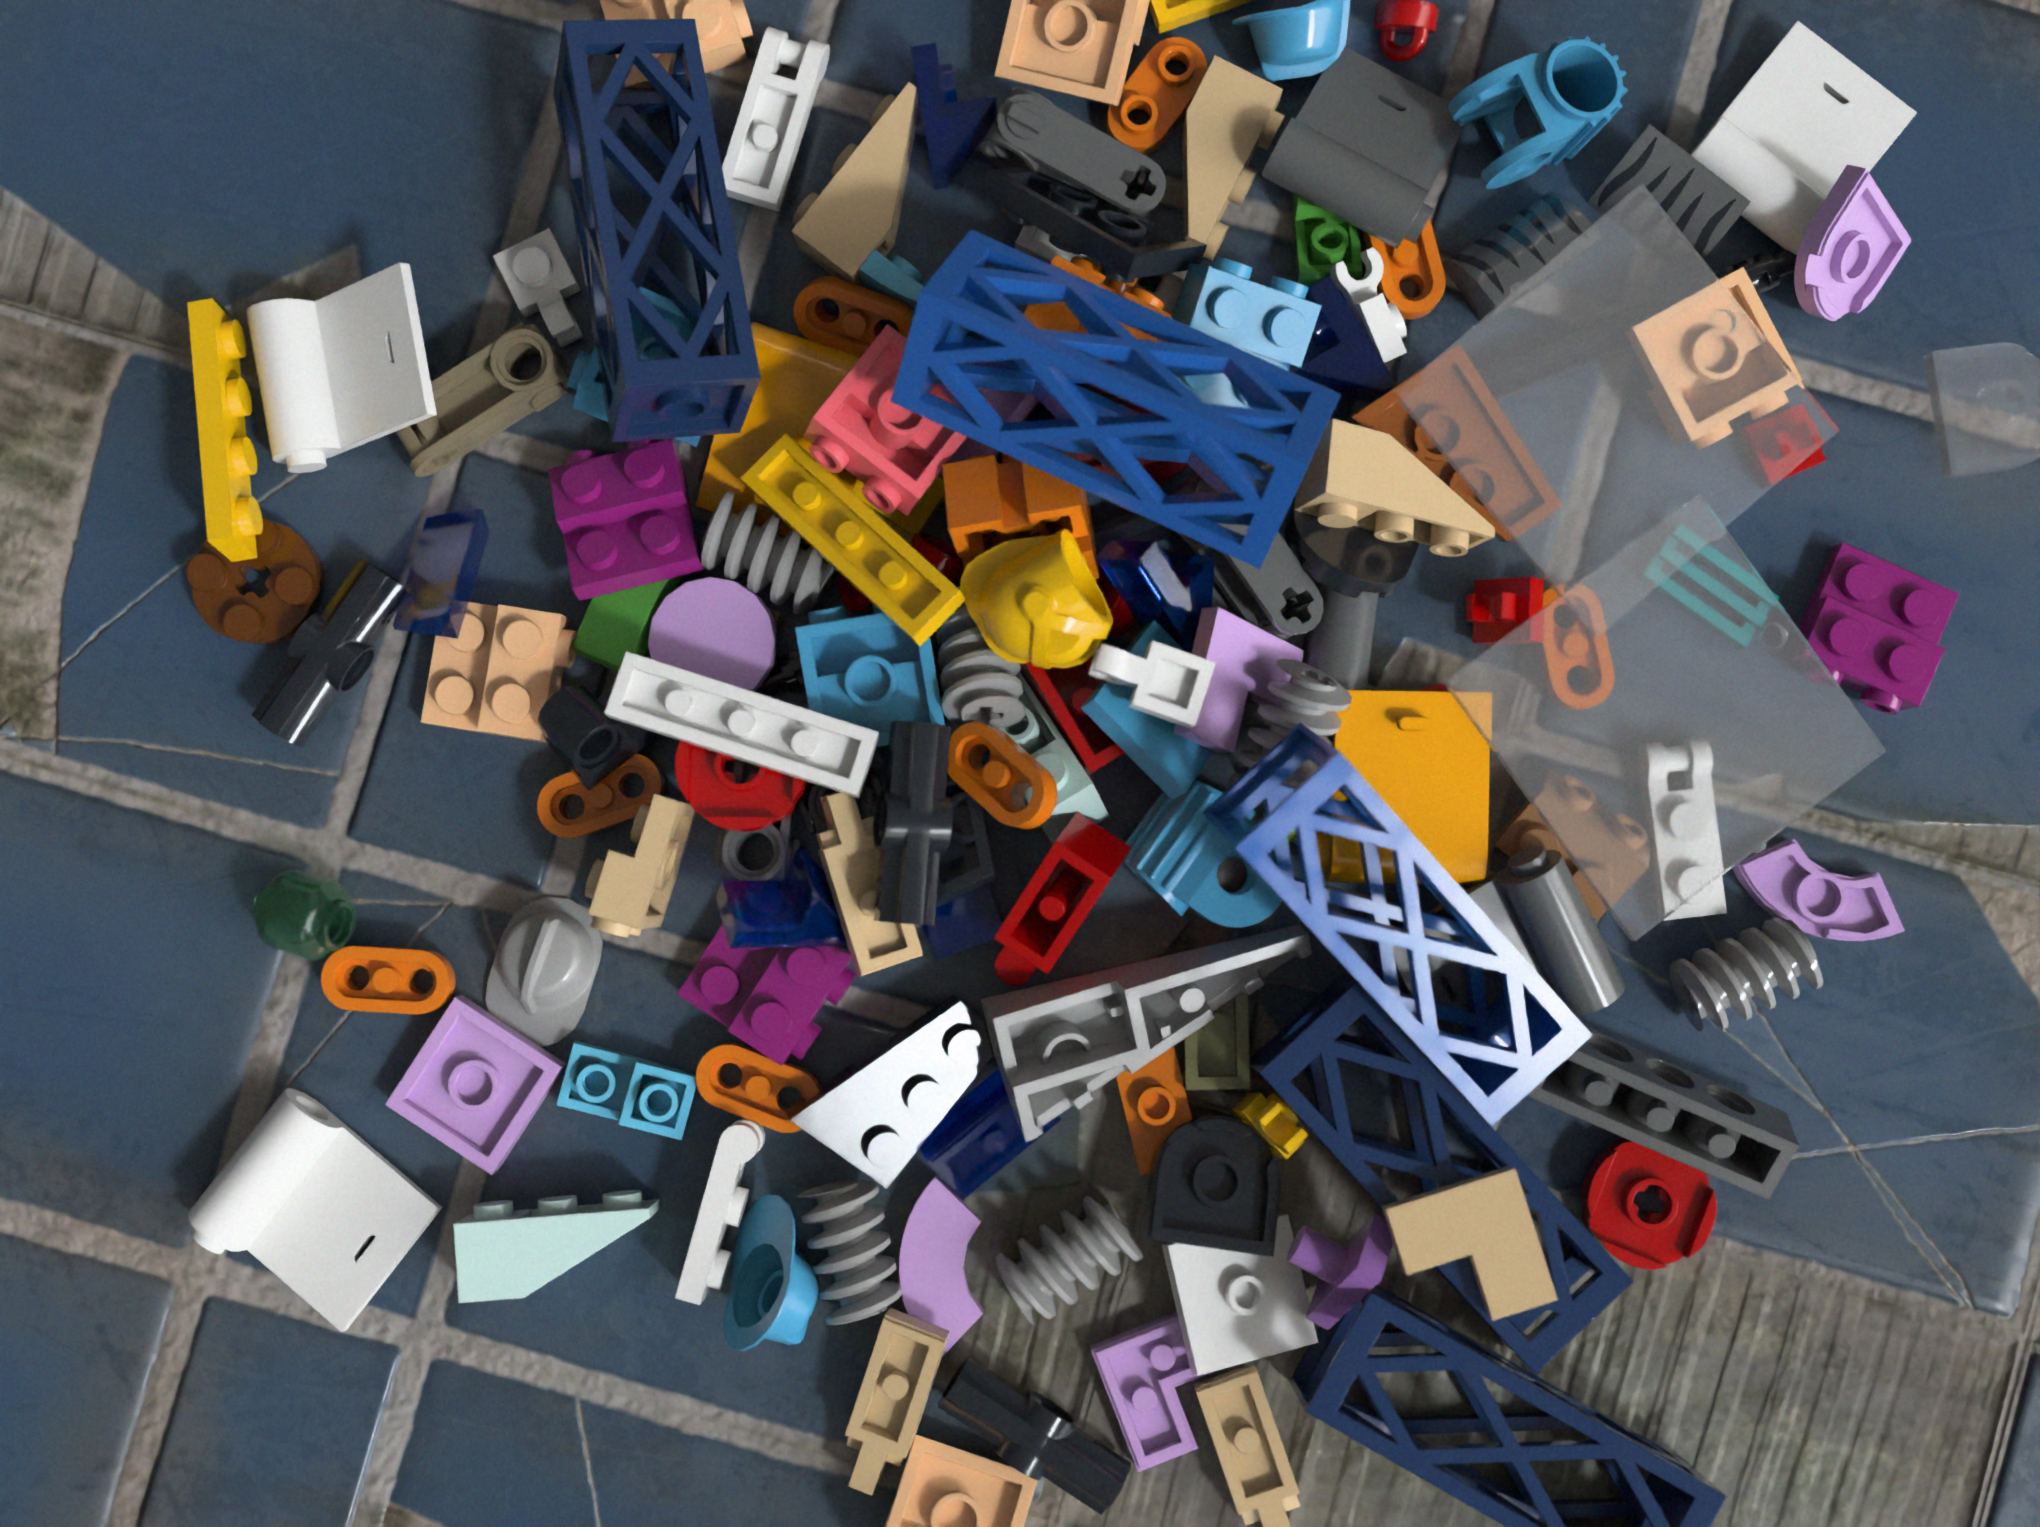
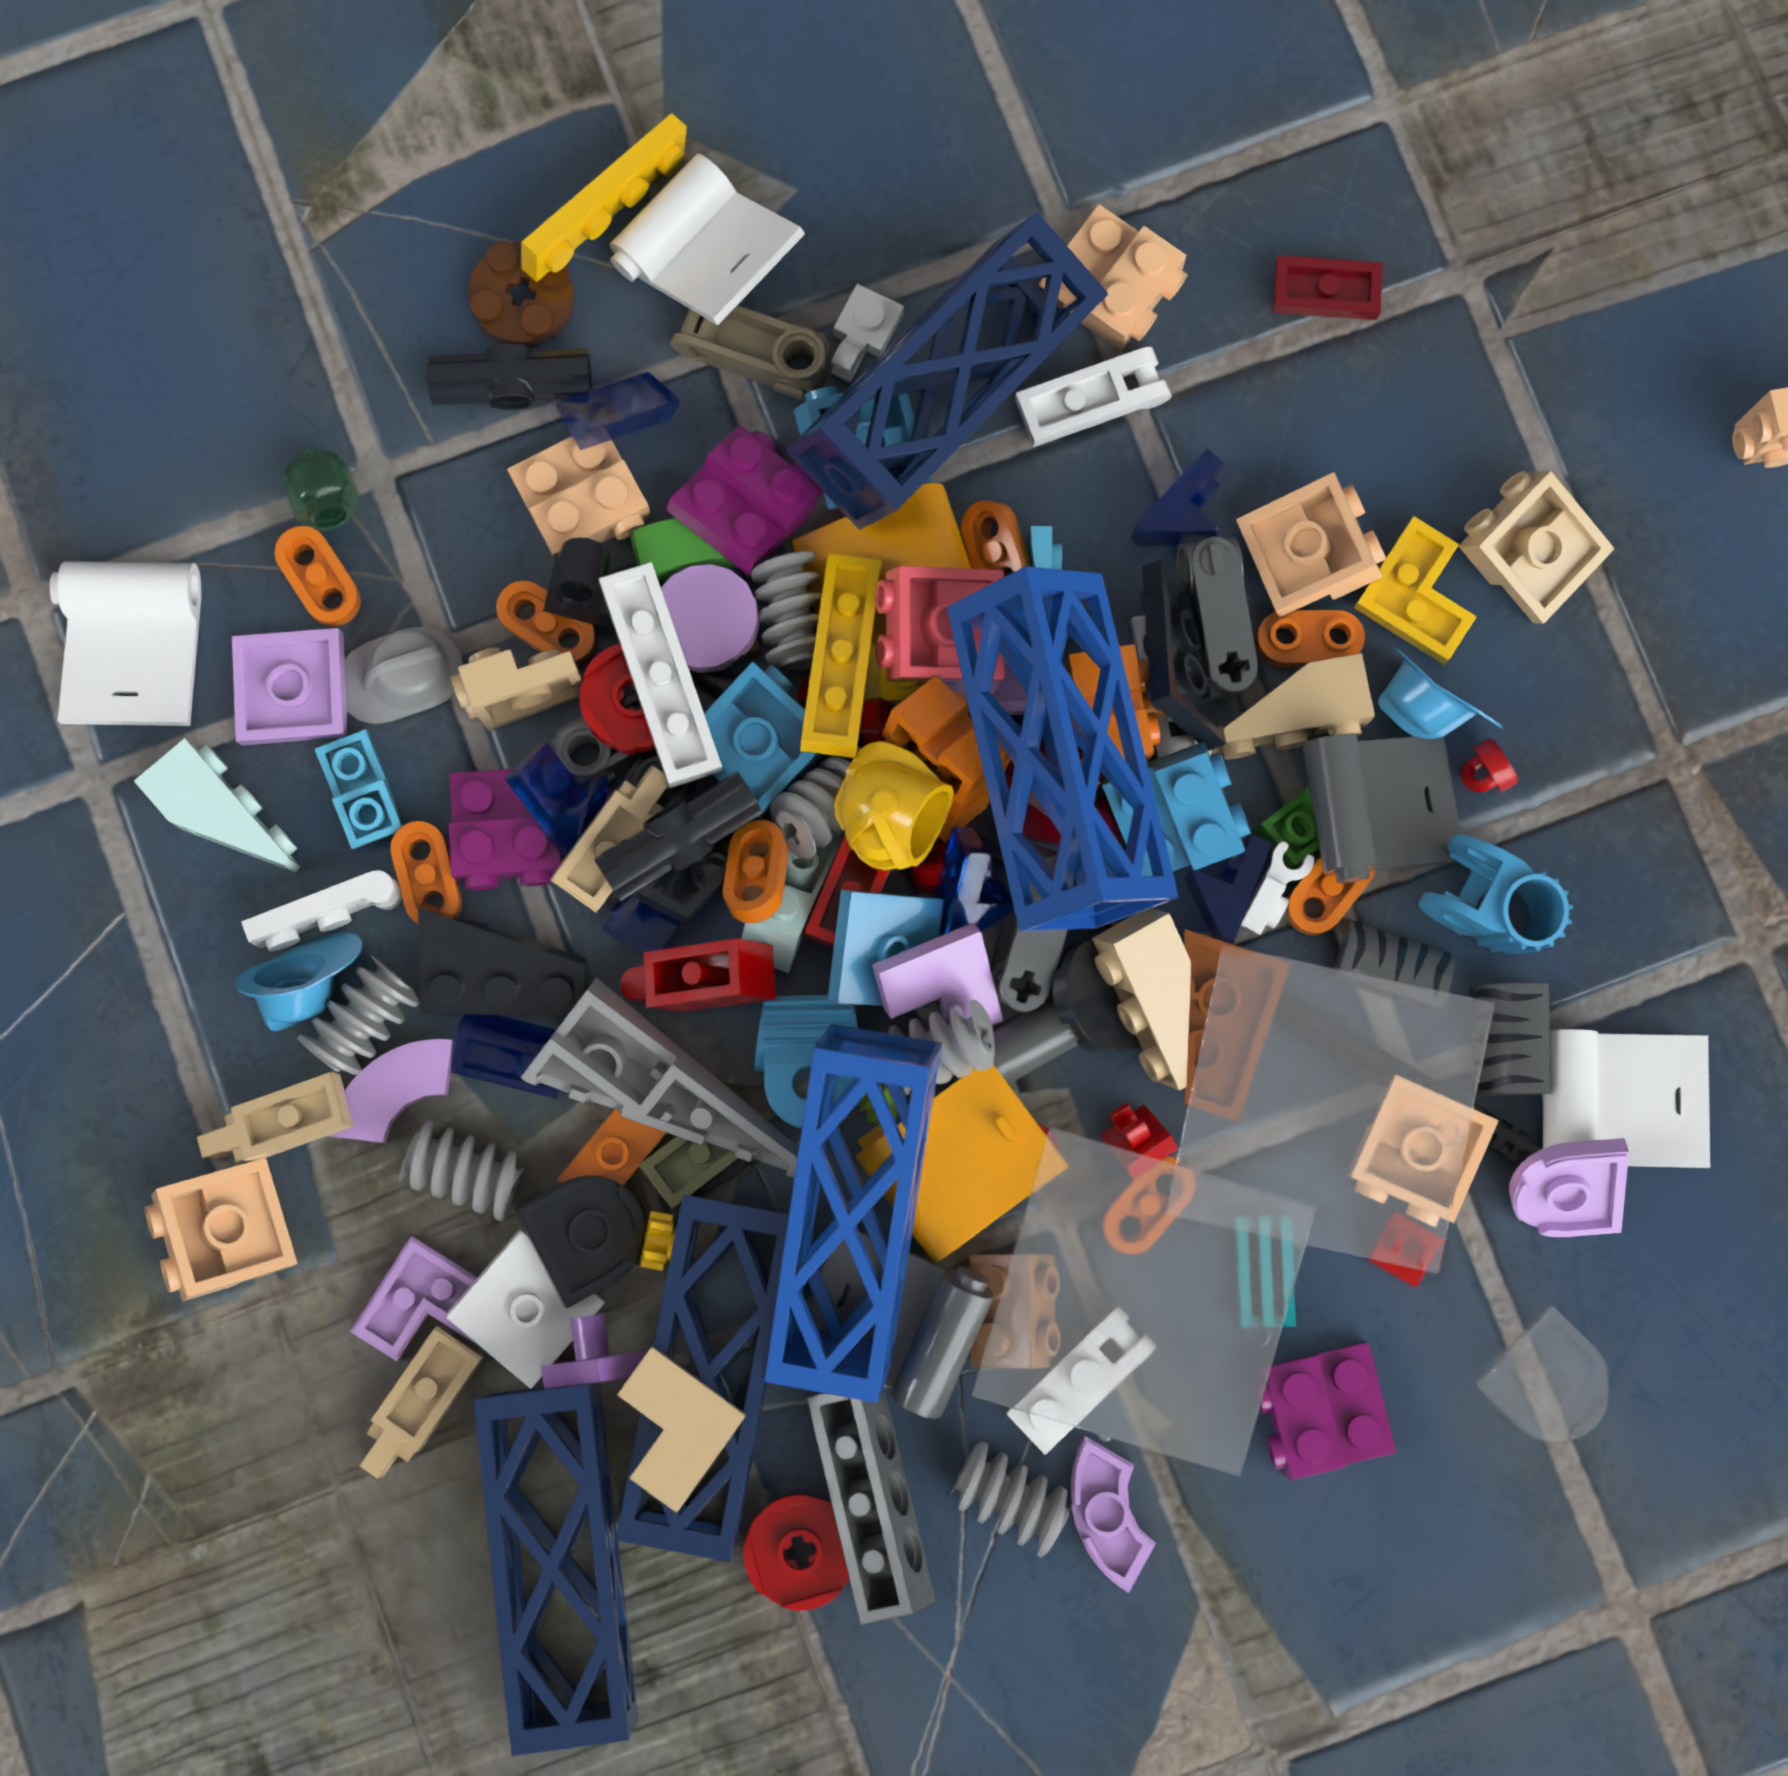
camera: 50 degrees right, 5 degrees down
tan slope [791,82,919,286] -> none
black piece [938,1355,1131,1515] -> none
white plate [1088,641,1216,729] -> none

